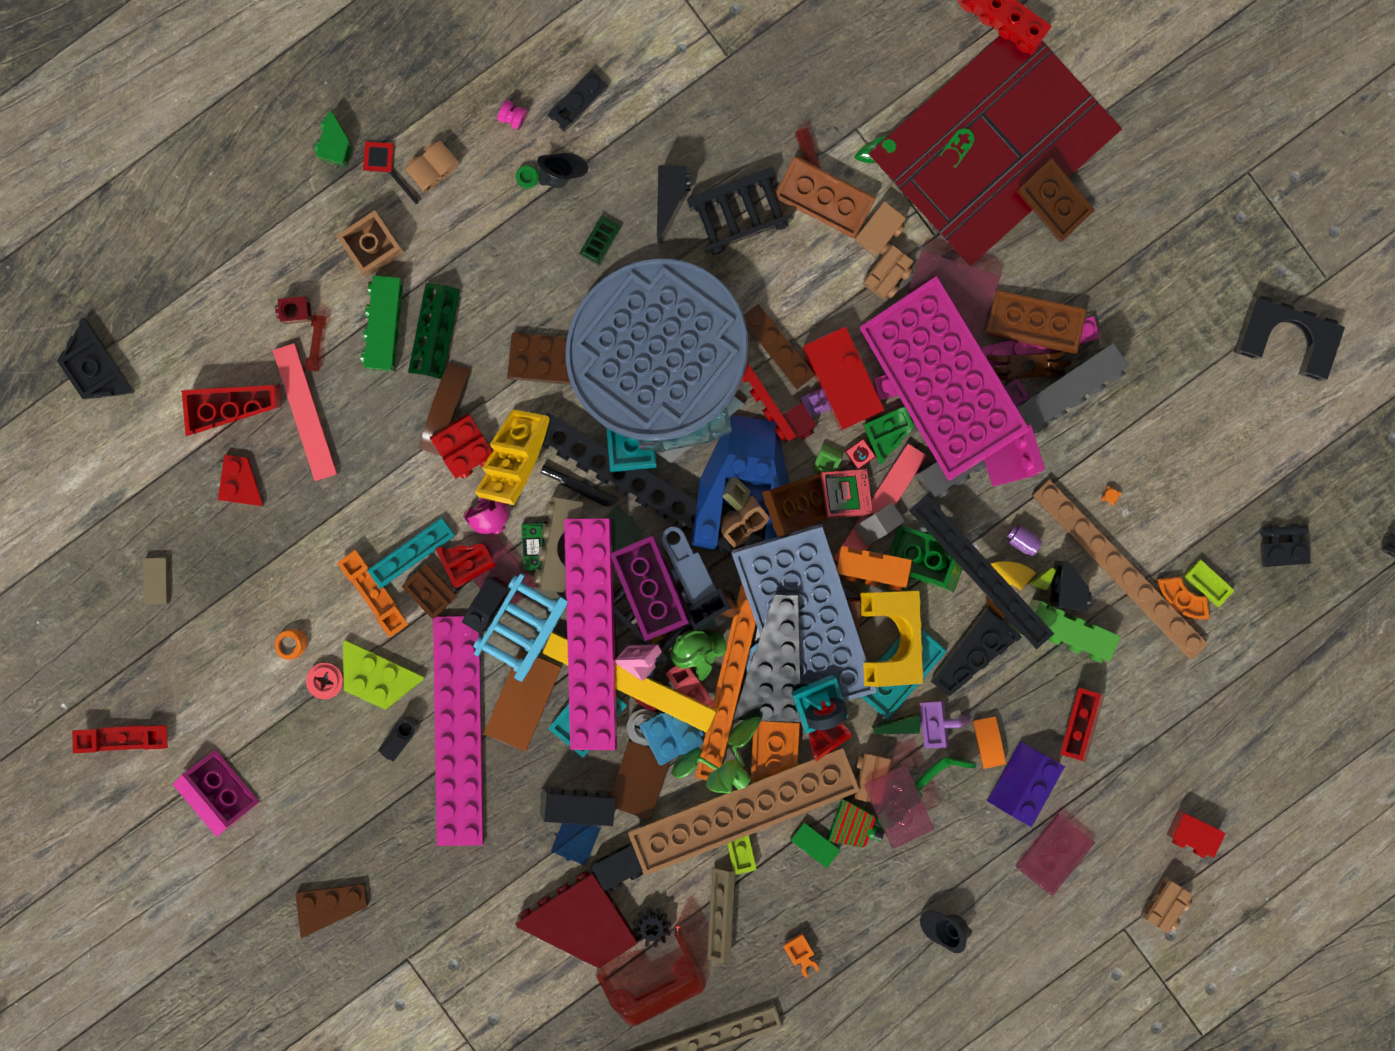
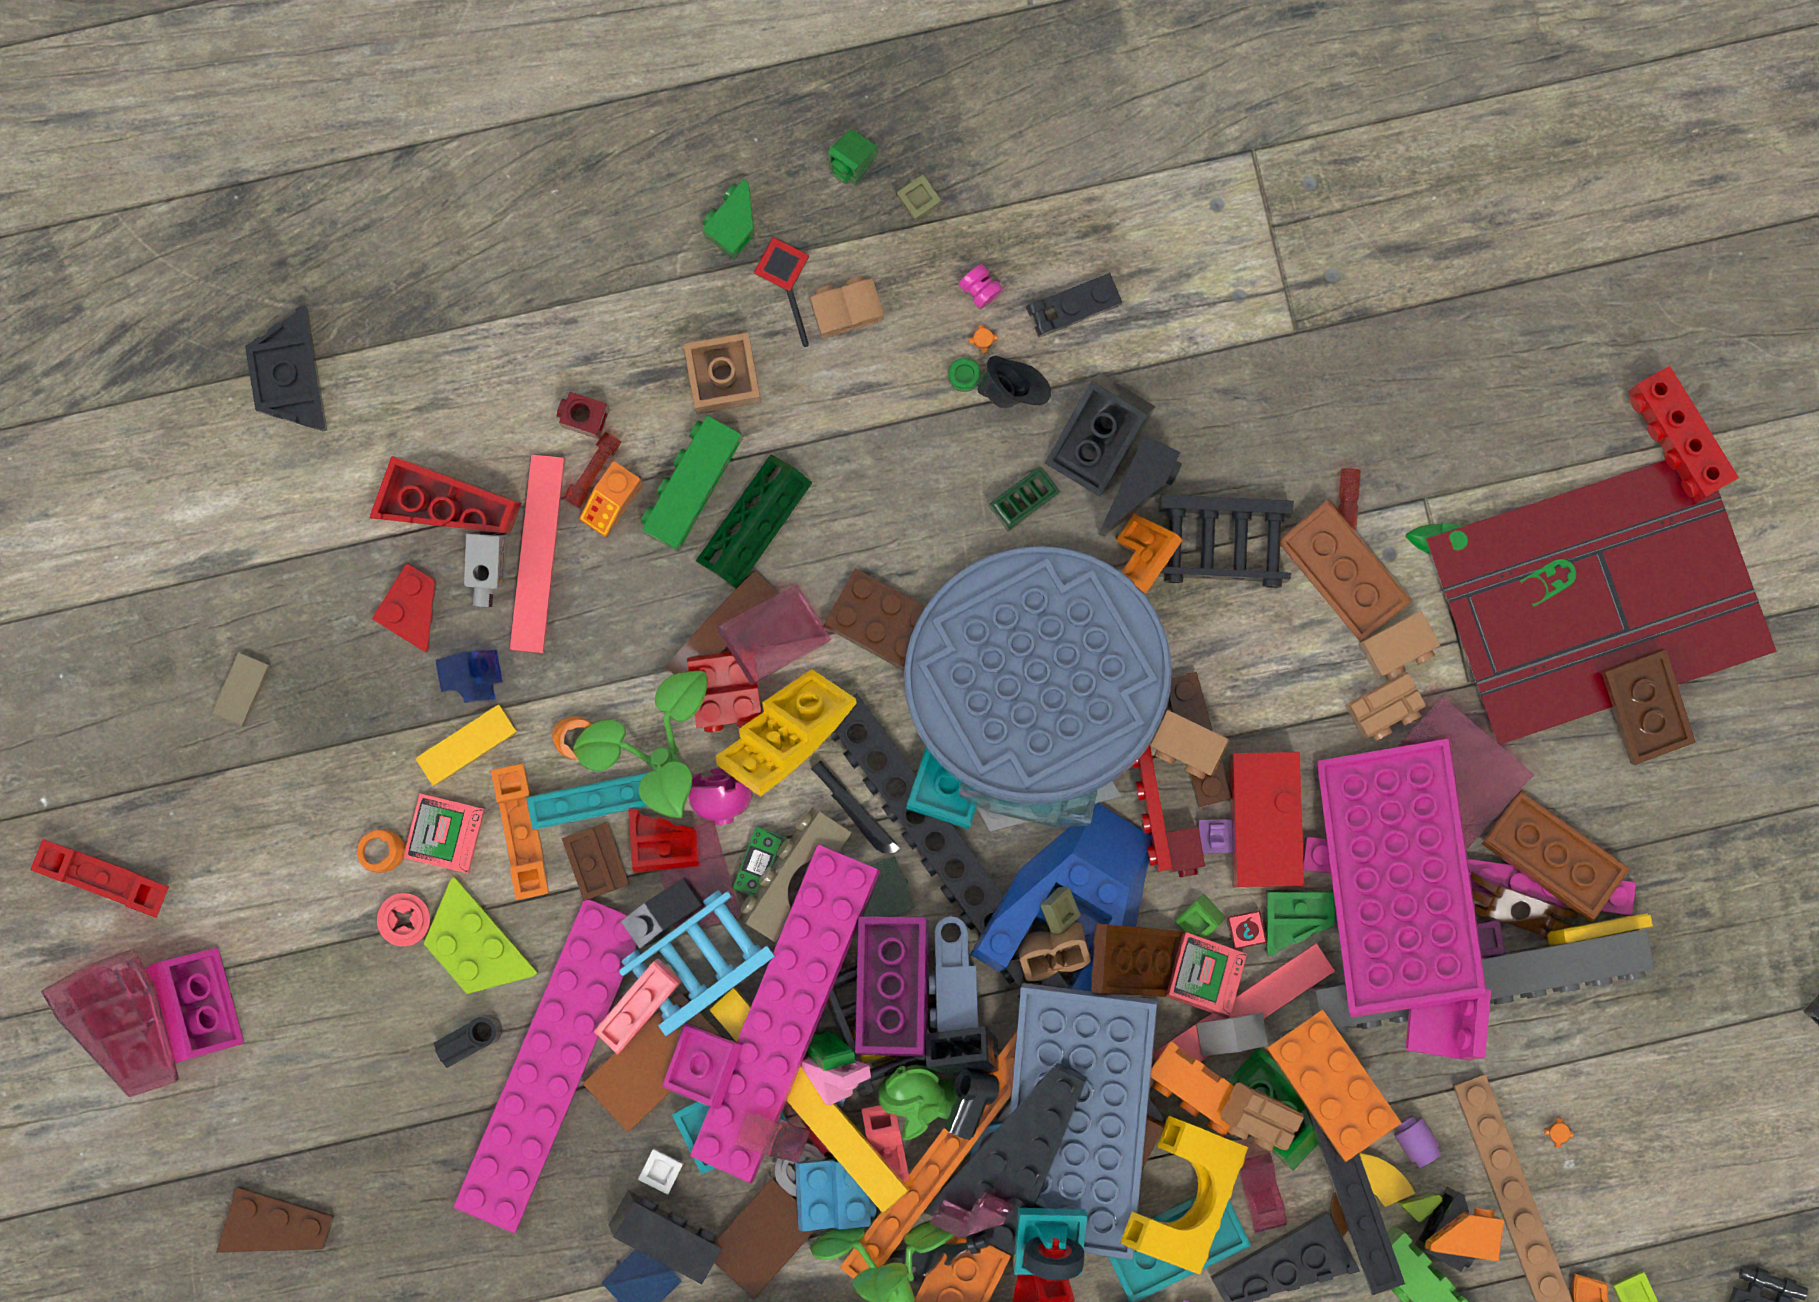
camera: 25 degrees right, 5 degrees down
none -> clear pink wedge [41,948,179,1097]
none -> tile [403,793,485,873]
none -> yellow tile [415,704,518,787]
none -> clear blue brick [435,650,503,703]
none -> light grey torso [464,531,508,607]
none -> orange piece [552,716,594,760]
none -> bright green plant [573,671,708,818]
none -> orange slope [579,461,644,538]
none -> coral tile [593,959,682,1055]
none -> white plate [638,1149,684,1194]
none -> dark pink tile [662,1023,742,1109]
none -> clear pink tile [717,584,831,685]
none -> clear pink slope [735,1110,810,1163]
none -> green tile [806,1030,856,1071]
none -> green slope [828,129,878,186]
none -> black piece [889,1234,989,1282]
none -> olive plate [896,175,942,221]
none -> clear pink slope [930,1191,1014,1238]
none -> black piece [945,1069,999,1140]
none -> orange piece [969,325,998,353]
none -> black slope [1045,373,1156,497]
none -> orange plate [1116,514,1183,594]
none -> medium nougat brick [1150,710,1230,779]
none -> medium nougat brick [1220,1082,1304,1151]
none -> clear pink slope [1239,1152,1287,1233]
none -> orange plate [1266,1009,1401,1162]
none -> orange slope [1425,1207,1504,1261]
none -> yellow tile [1547,913,1653,945]

